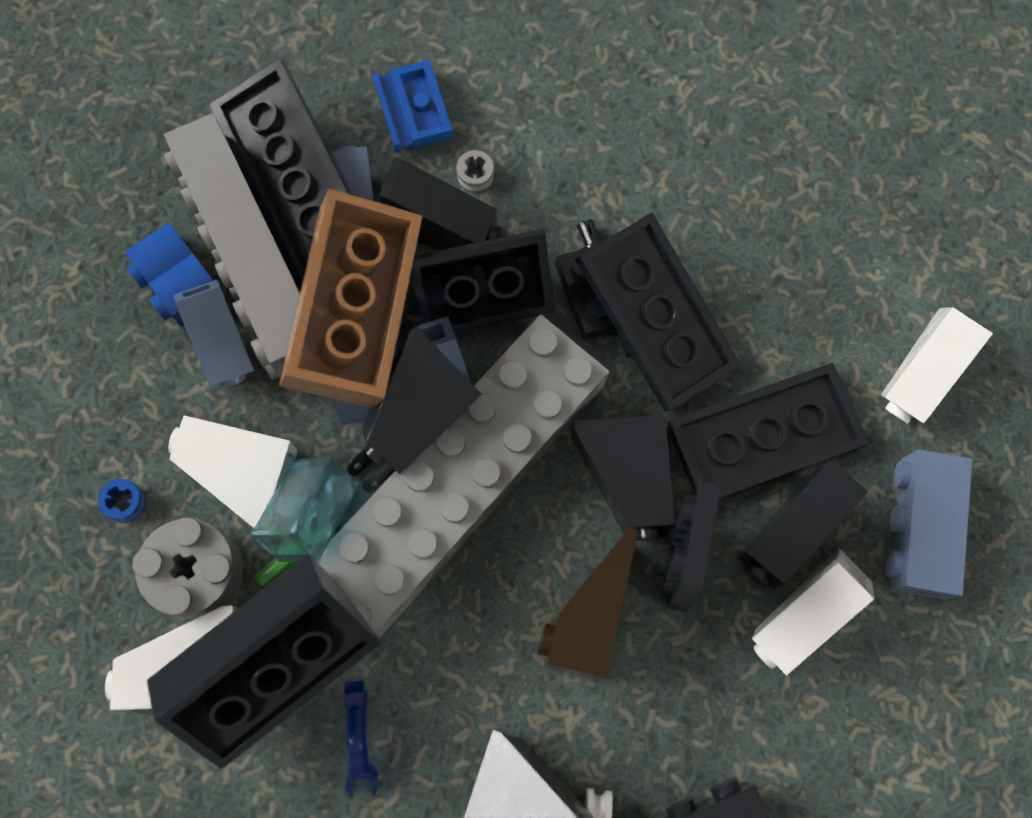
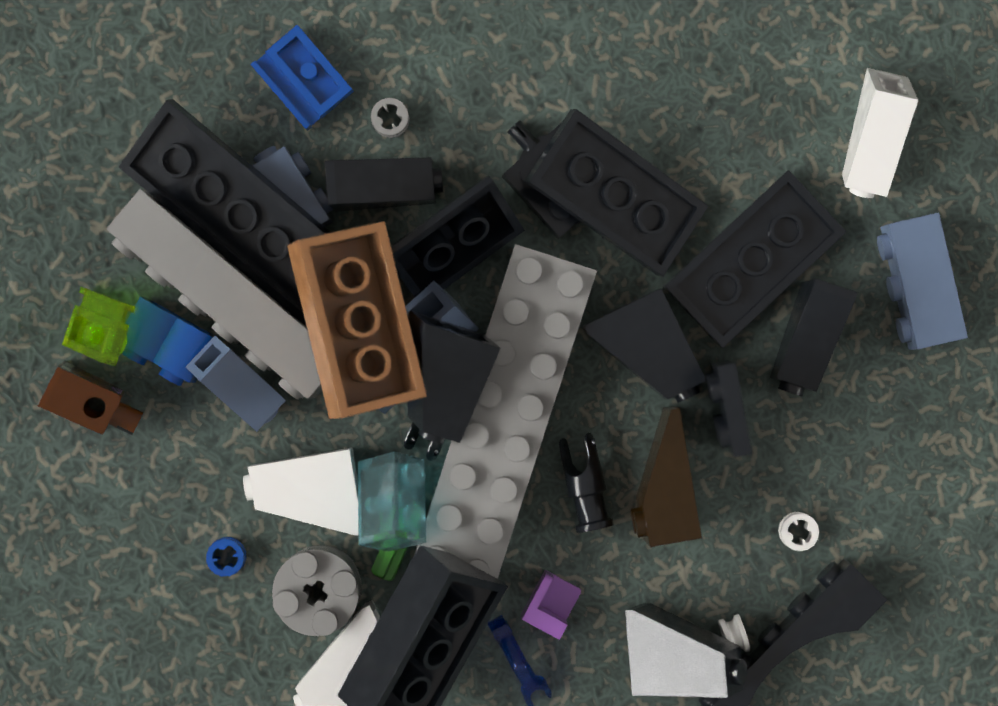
camera: 15 degrees left, 15 degrees up
white slope [752,548,874,676] -> none
none -> reddish brown torso [38,360,144,435]
none -> clear neon green plate [62,287,136,366]
none -> medium lavender panel [521,570,581,640]
none -> black piece [559,433,614,533]
none -> white bush [778,512,819,551]

